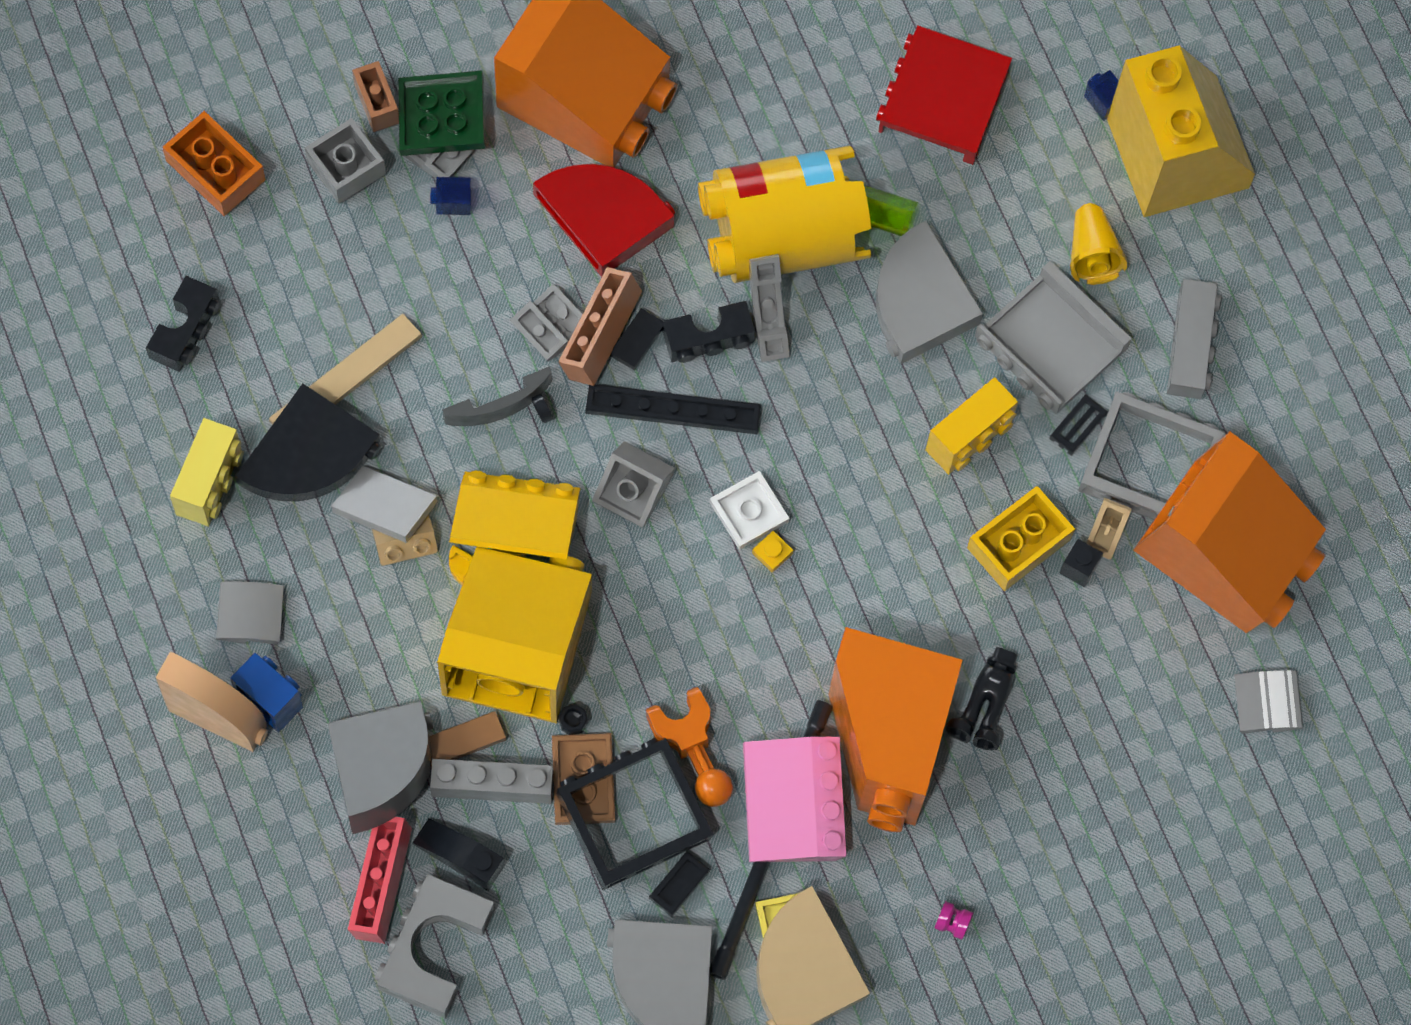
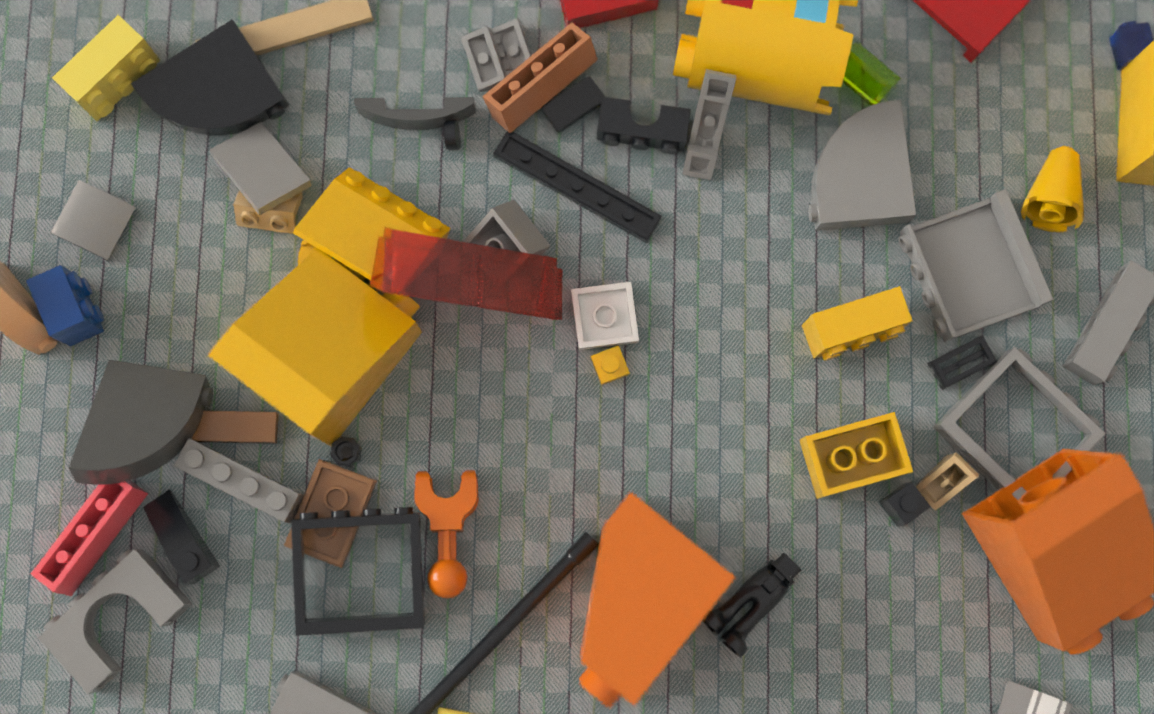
camera: 25 degrees right, 10 degrees up
black tile [649,851,710,917] -> none
bright pink slope [743,737,846,862] -> none
none -> clear red piece [370,227,563,320]

